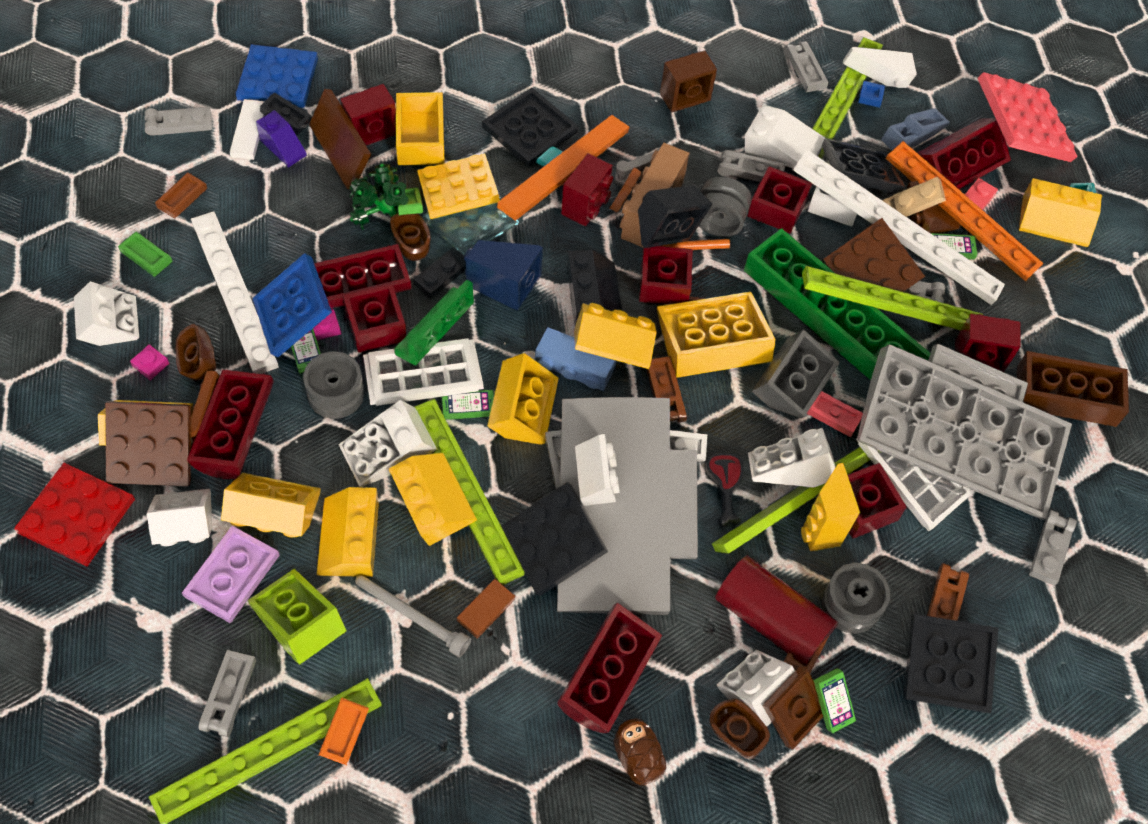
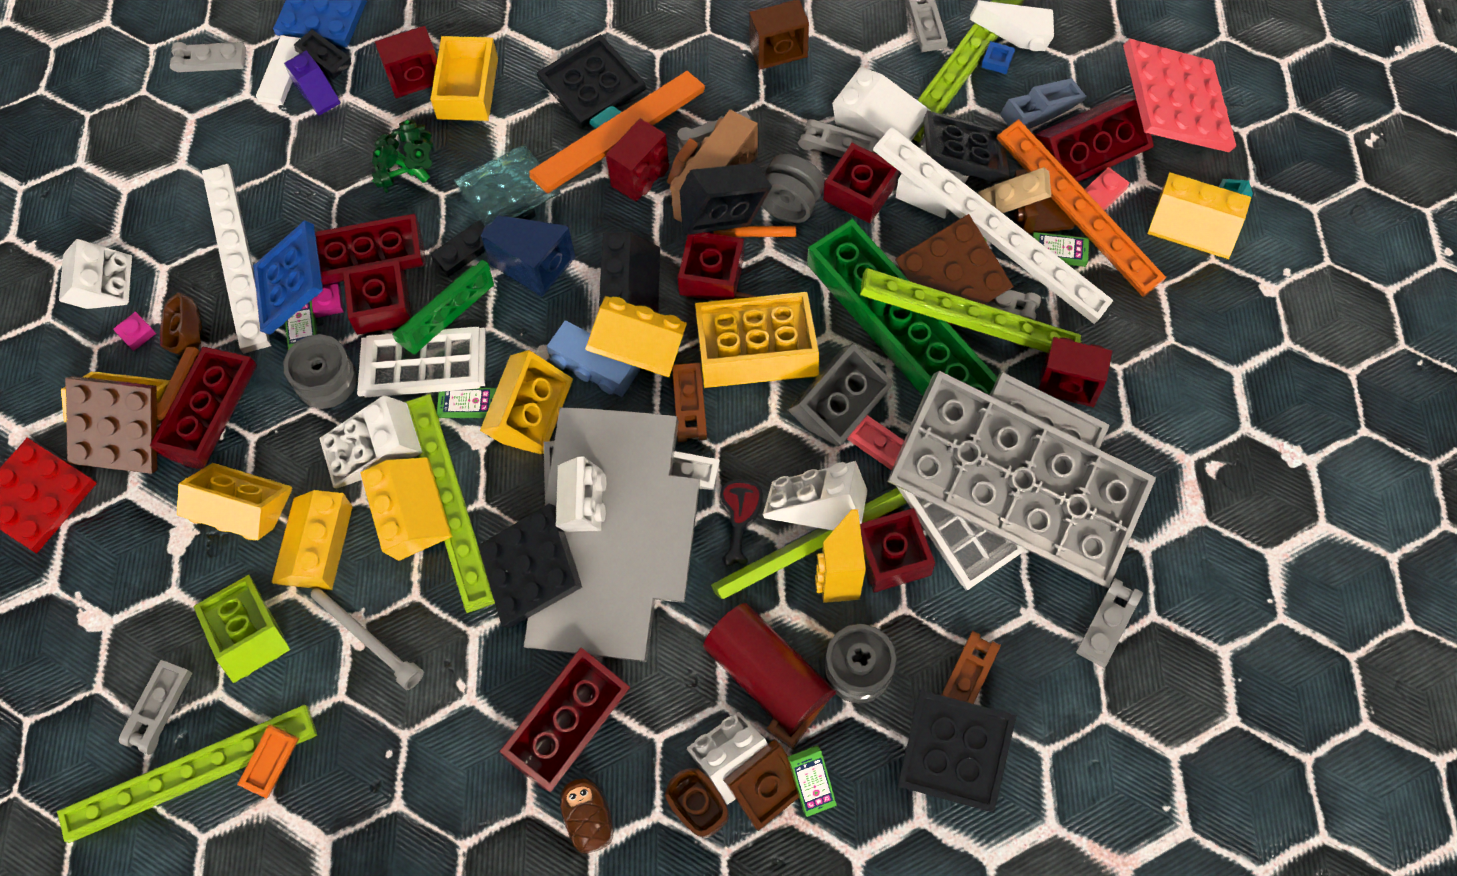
camera: 15 degrees right, 5 degrees up
bright green tile [118,231,173,277] -> none
white slope [147,489,212,546] -> none
dark orange tile [155,172,207,219] -> none
lavender plate [182,526,280,624] -> none
reddish brown tile [309,89,371,189] -> none
reddish brown piece [390,213,430,261] -> none
bright green tile [398,188,423,215] -> none
yellow plate [417,153,500,219] -> none
dark orange tile [457,579,515,639] -> none
reddish brown brick [1017,351,1129,427] -> none

